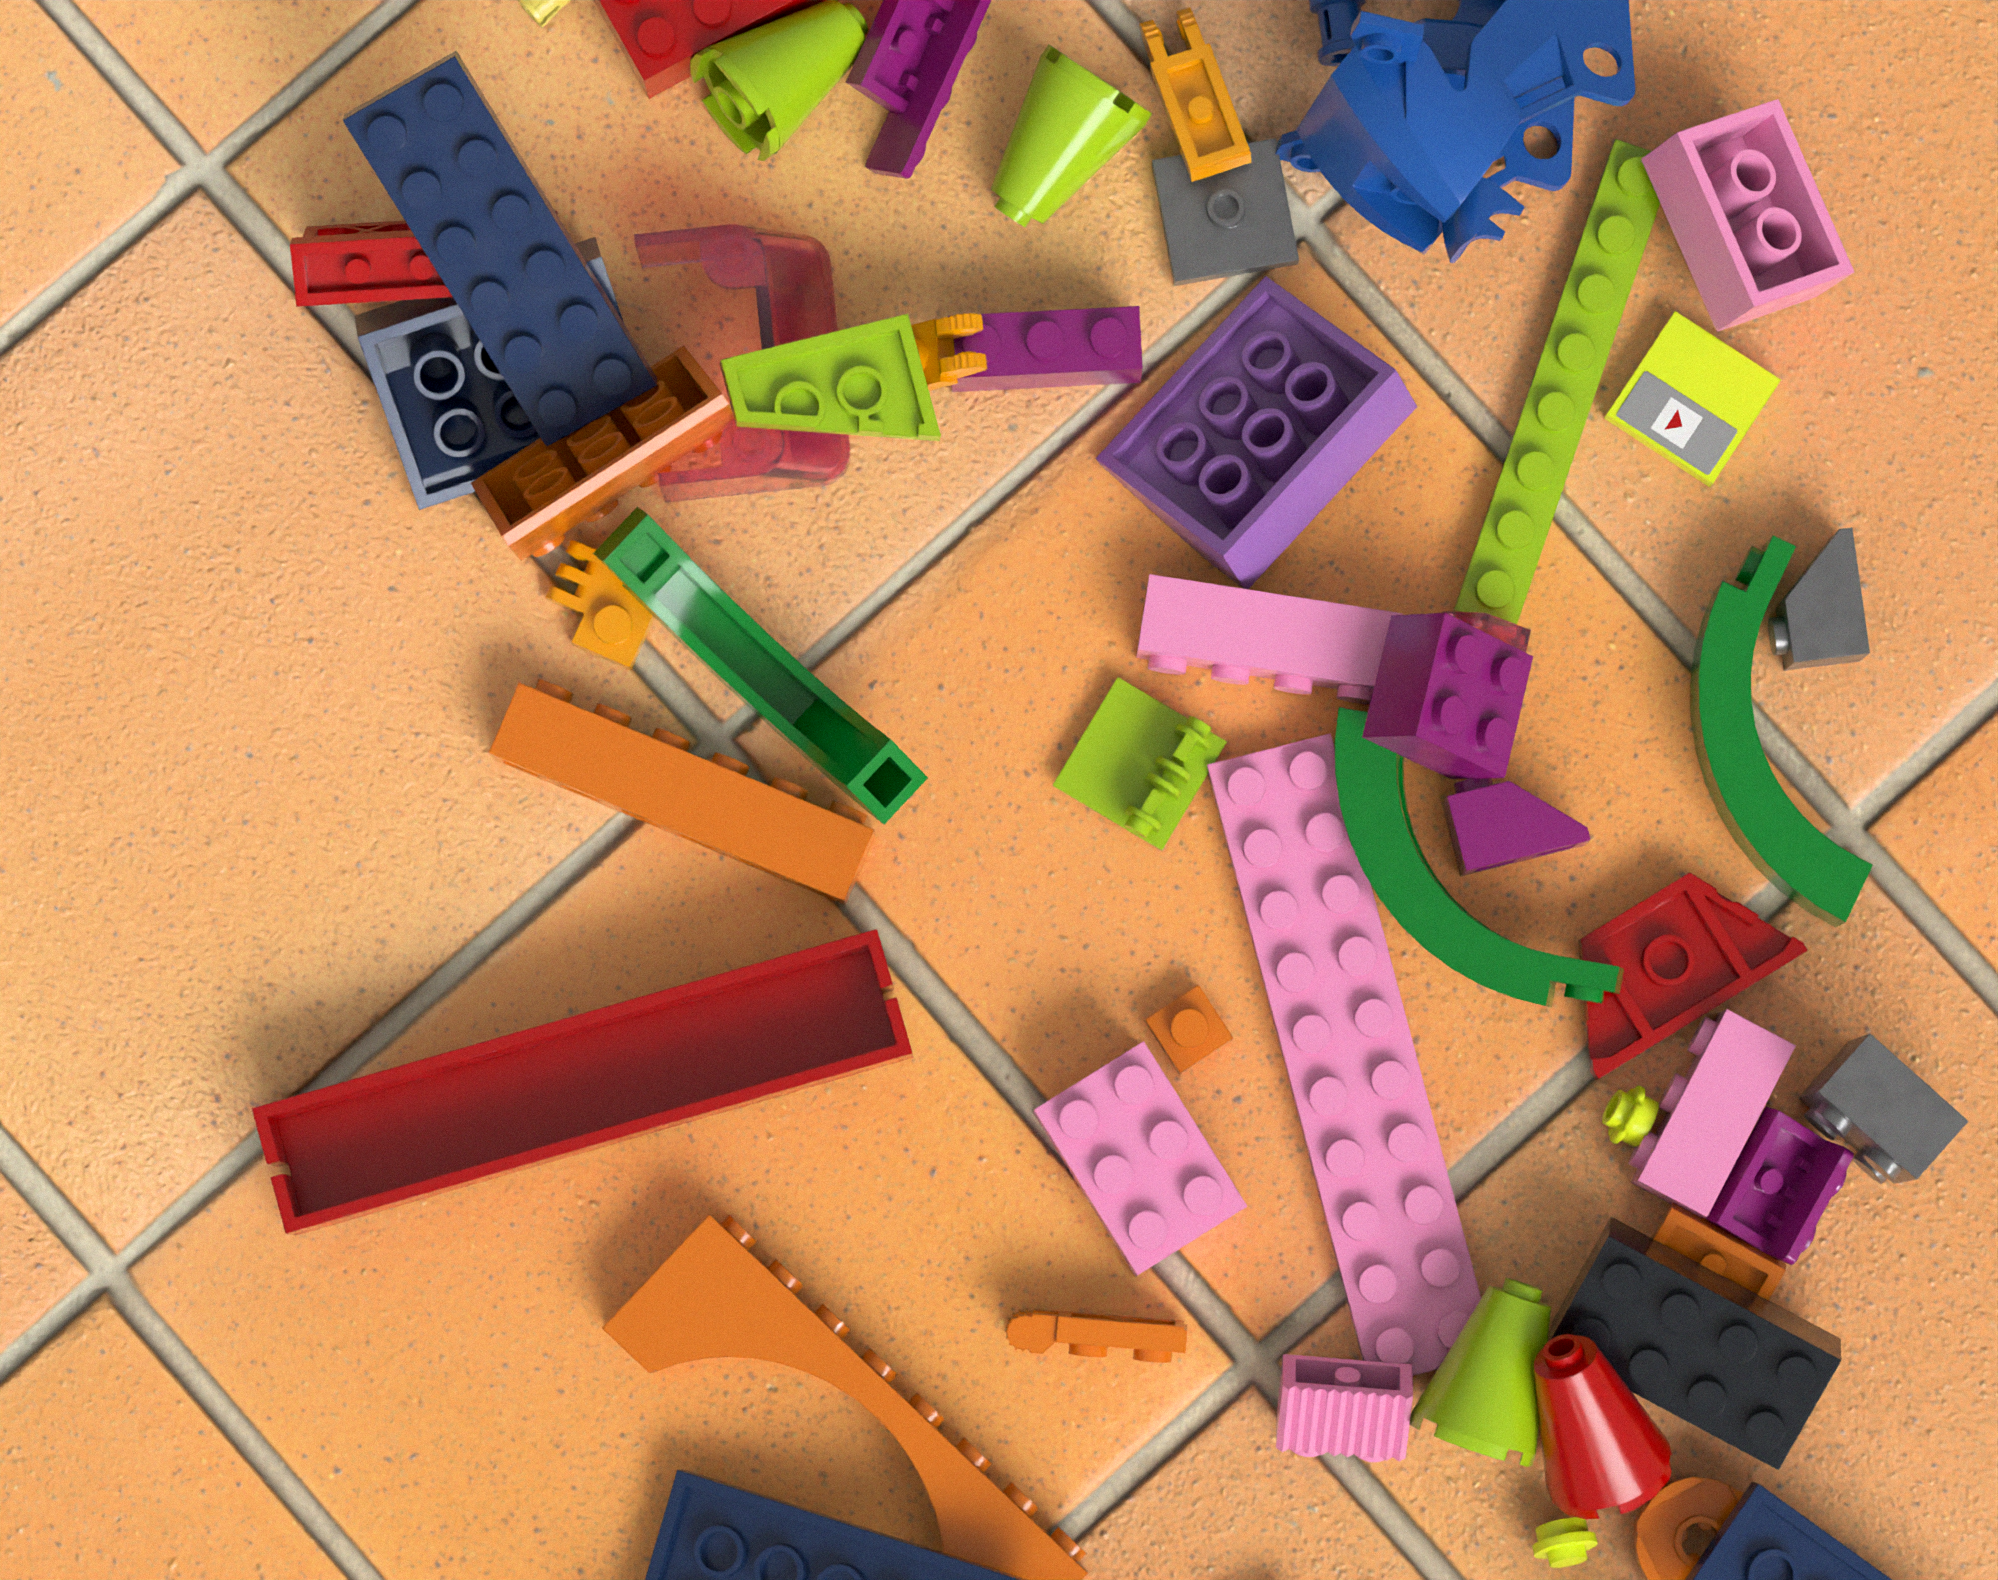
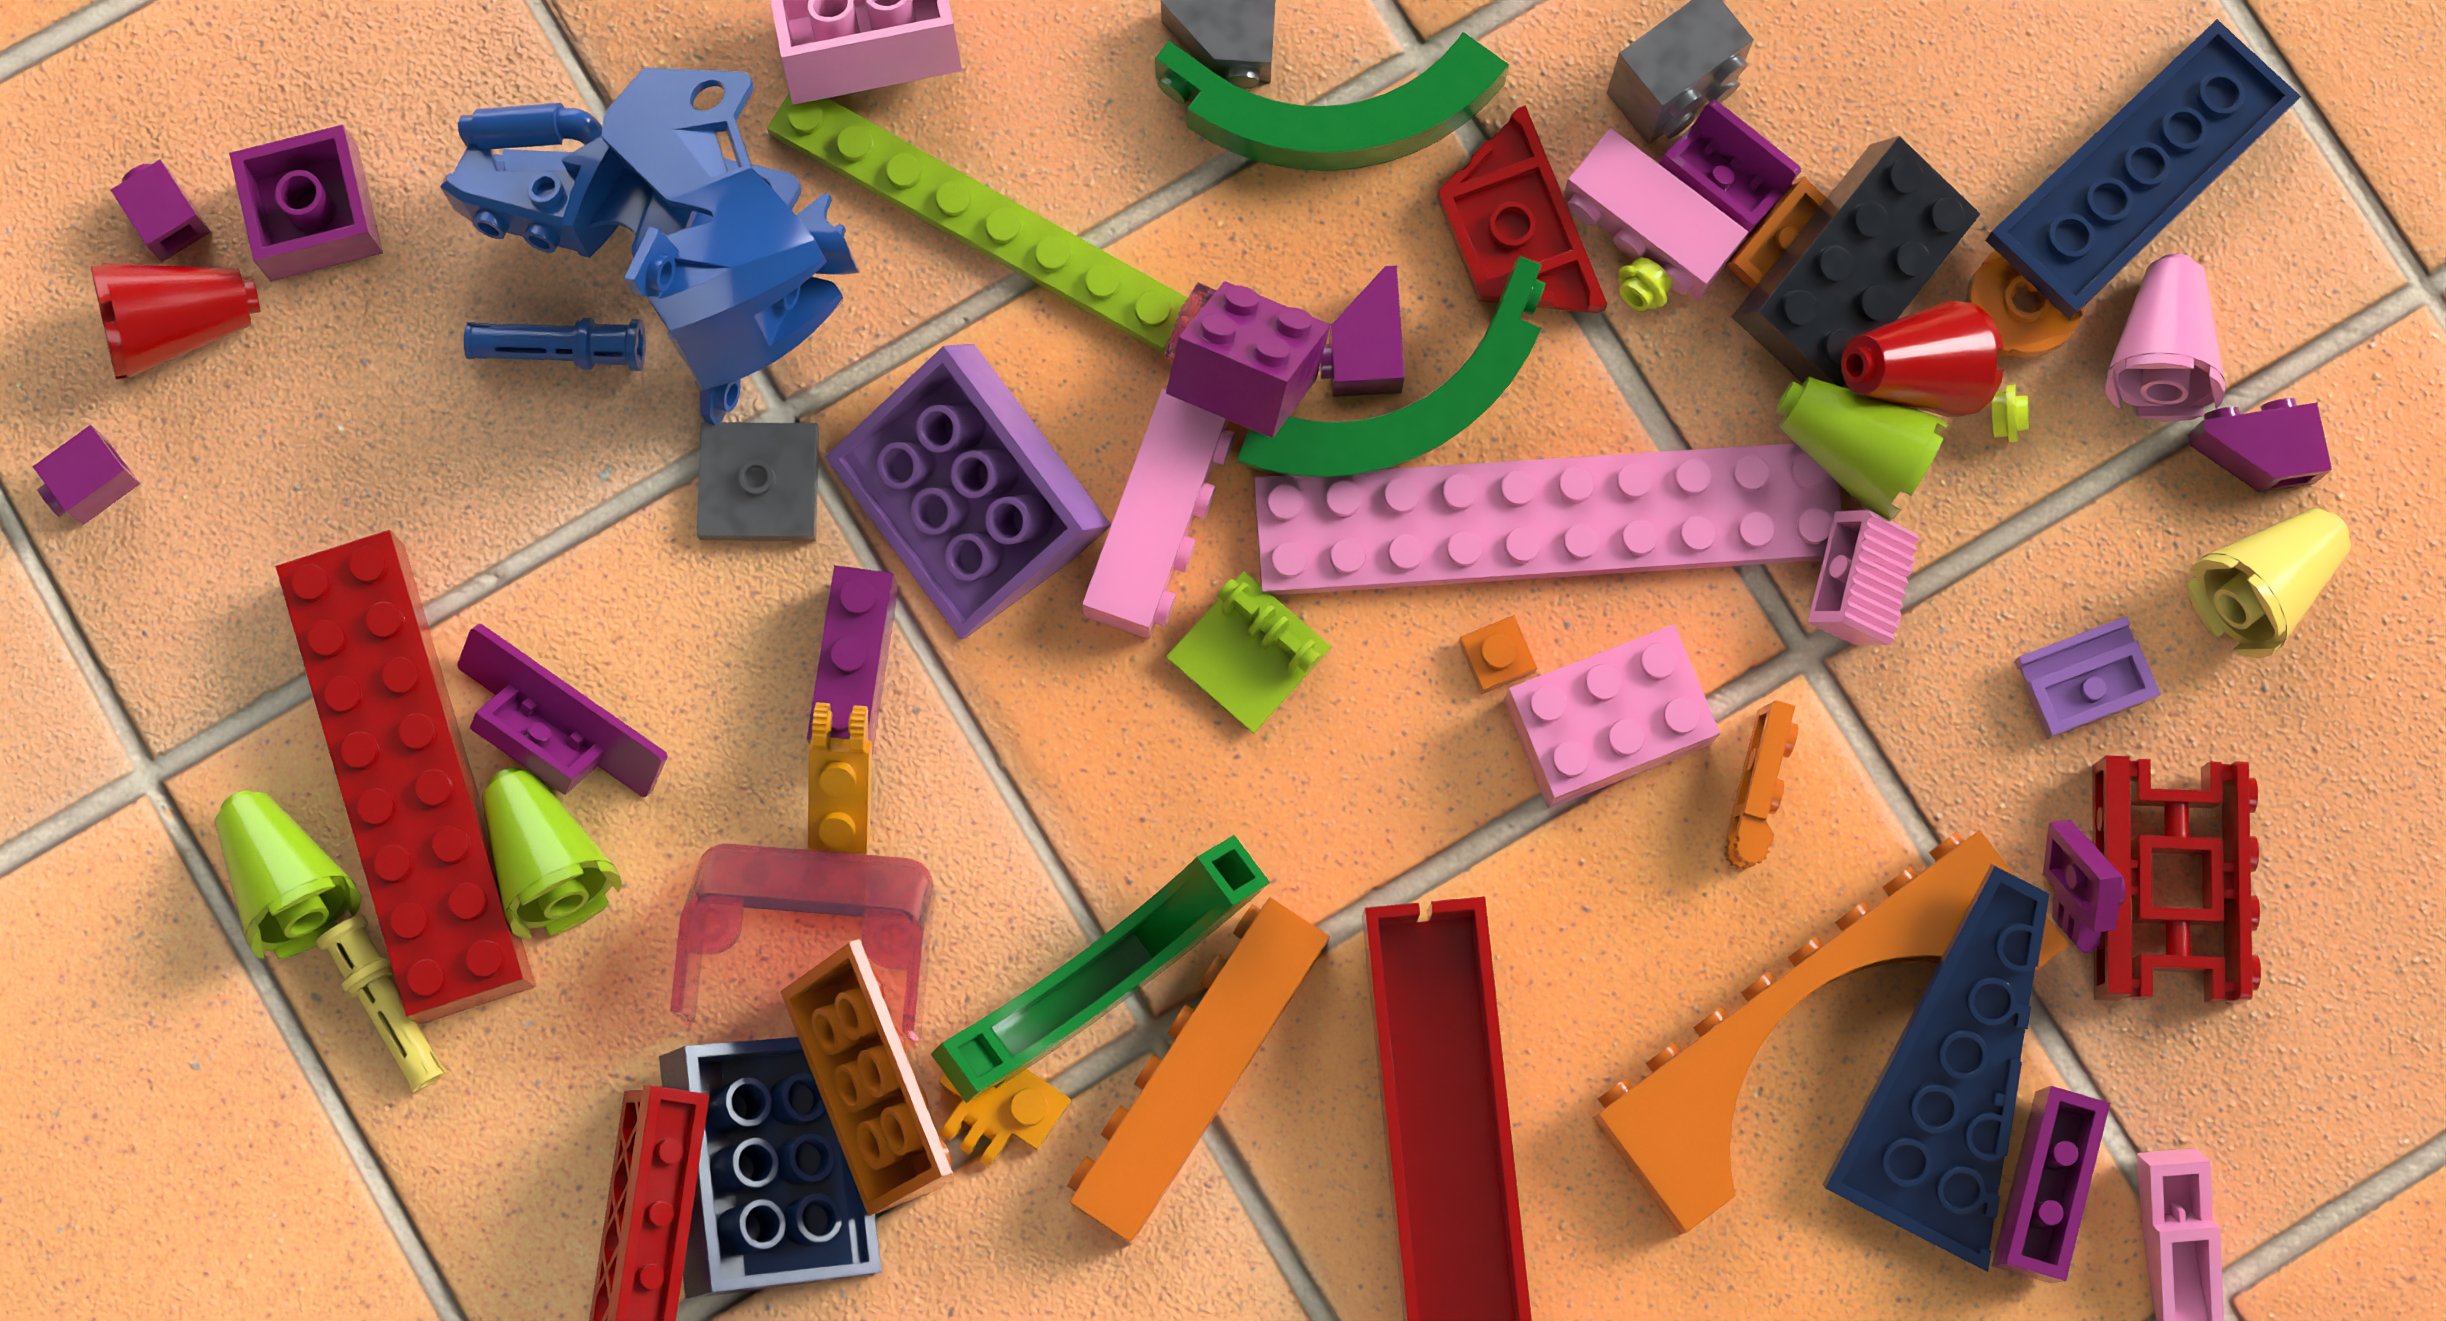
camera: 80 degrees left, 5 degrees down
dark blue plate [343,50,658,447] -> none
lime wing [720,314,941,441] -> none
lime cone [991,44,1152,228] -> none
light orange hinge [1139,7,1251,182] -> none
neon yellow tile [1604,311,1781,487] -> none

